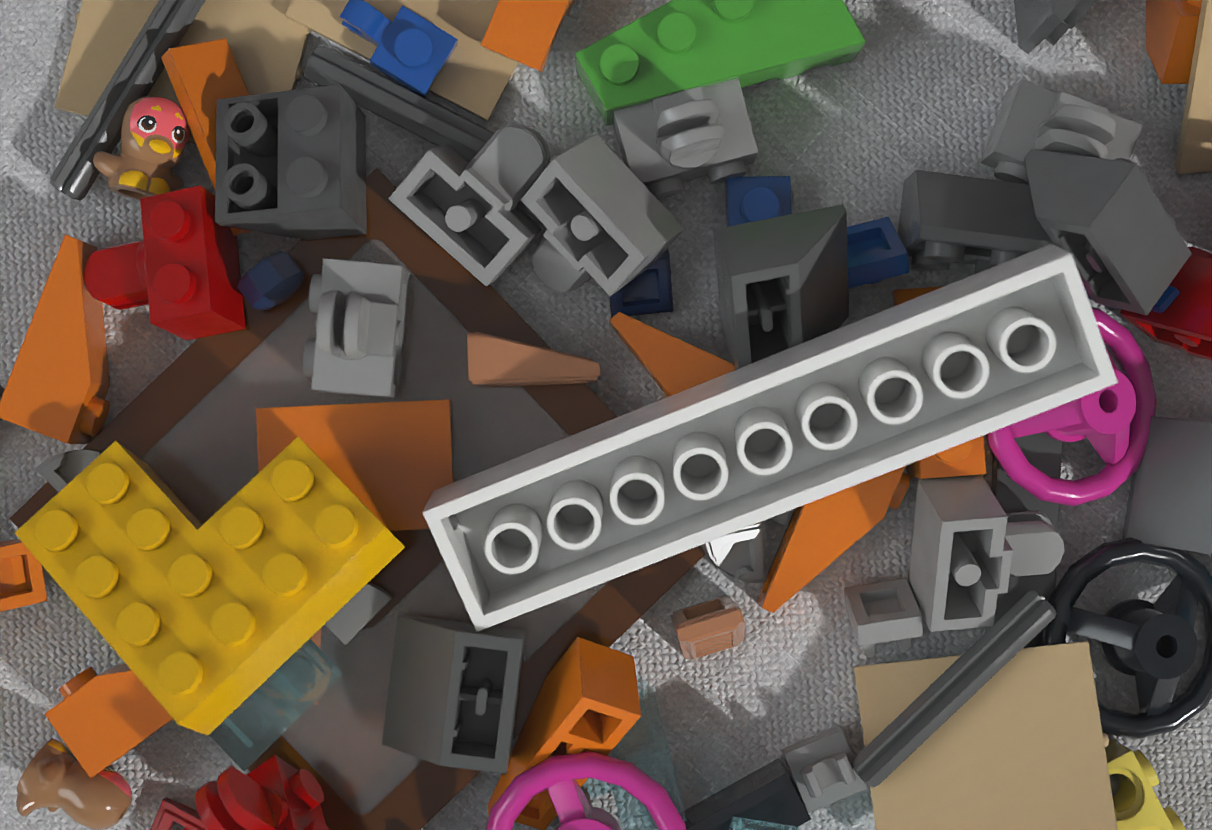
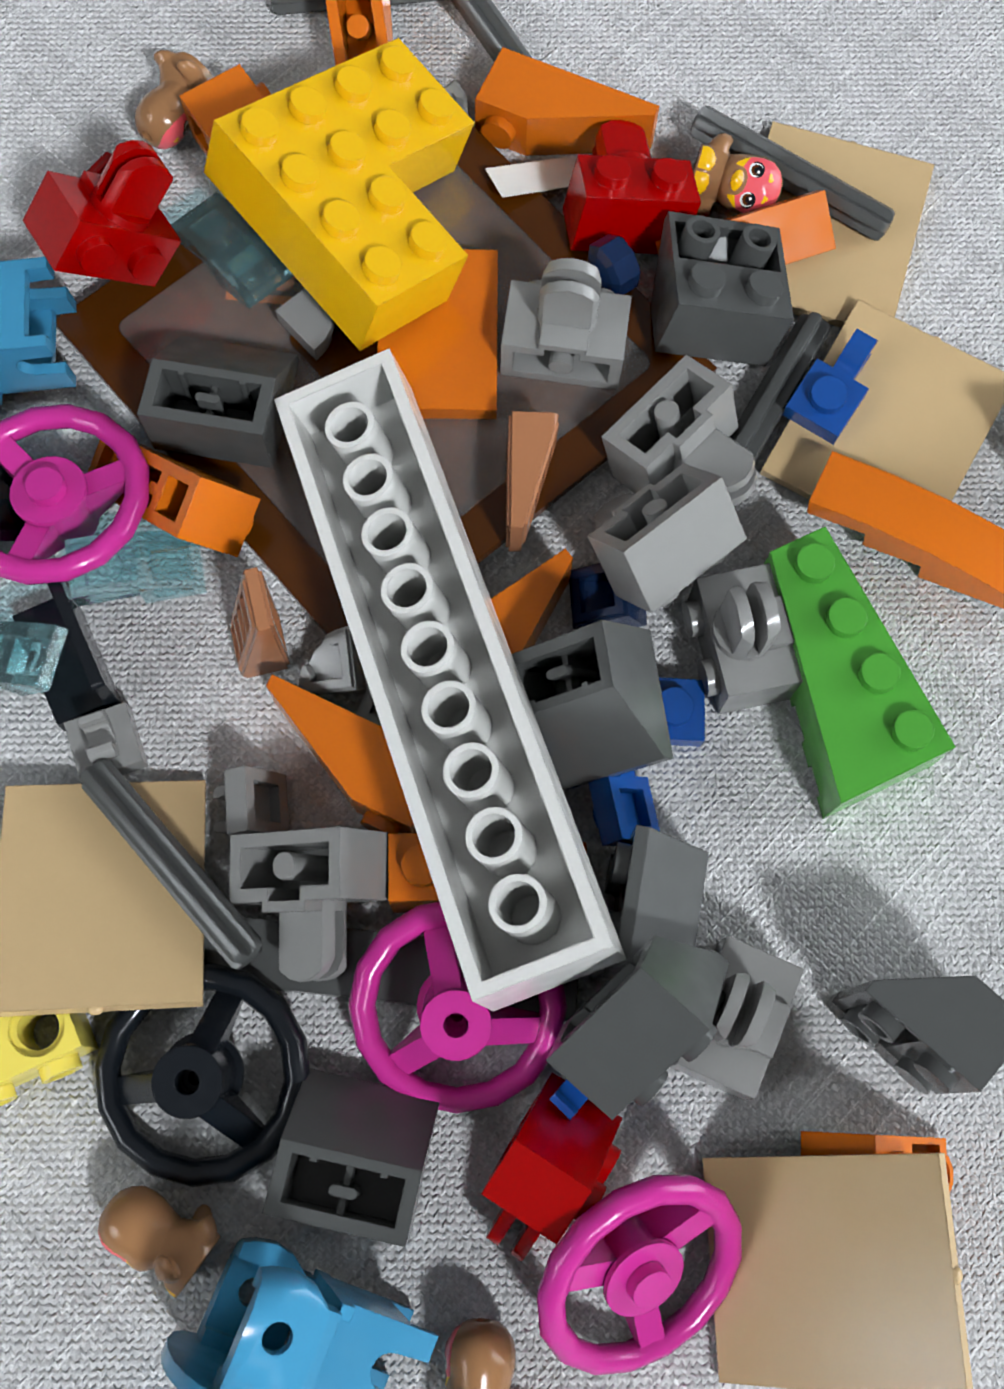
camera: 95 degrees right, 15 degrees down
none -> white sticker [485,156,577,198]

